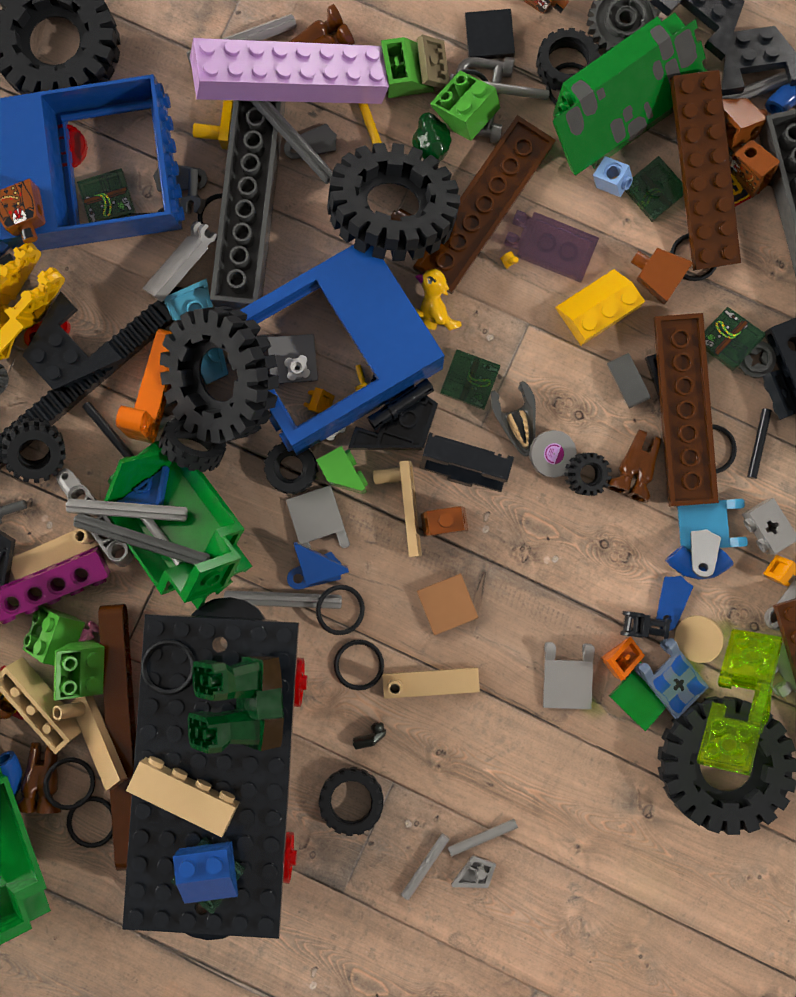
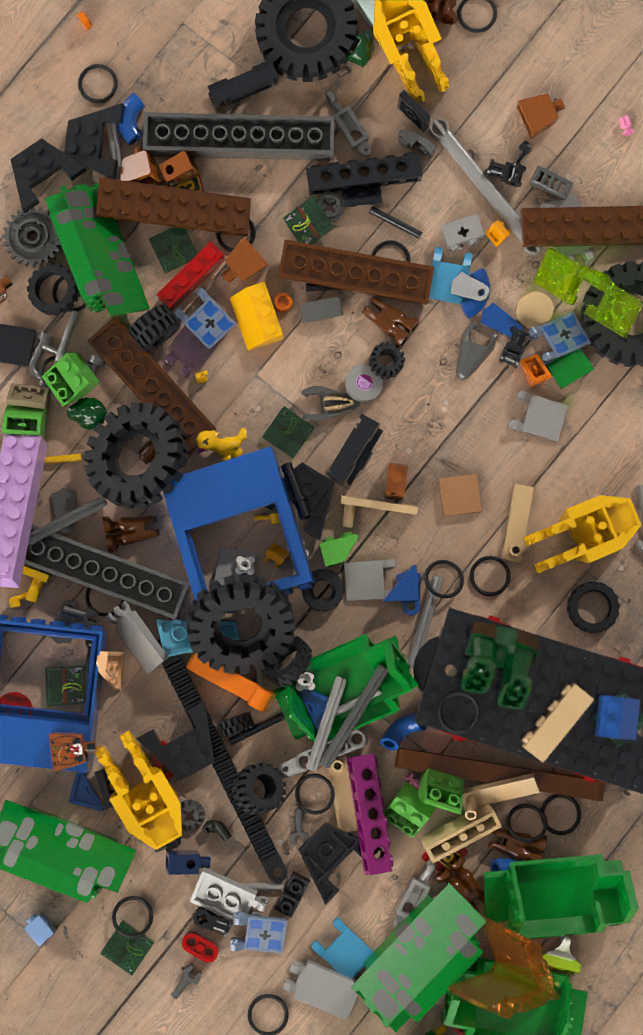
camera: 80 degrees left, 0 degrees up
pearl dark grey arm [353,722,386,750] -> none
light blue brick [593,156,633,197] -> none
none -> yellow hand [9,591,28,608]
none -> light nougat wing [96,651,125,690]
none -> reddish brown piece [102,516,160,552]
none -> black tyre [128,304,181,352]
none -> red brick [156,241,225,312]
none -> sand blue flag [174,287,237,350]
none -> black tyre [217,711,255,738]
none -> orange tile [274,292,293,312]
none -> black tyre [295,773,335,815]
none -> white plate [296,672,315,691]
none -> blue cylinder [380,712,428,751]
none -> dark grey animal [456,321,497,380]
none -> yellow connector [523,495,641,573]

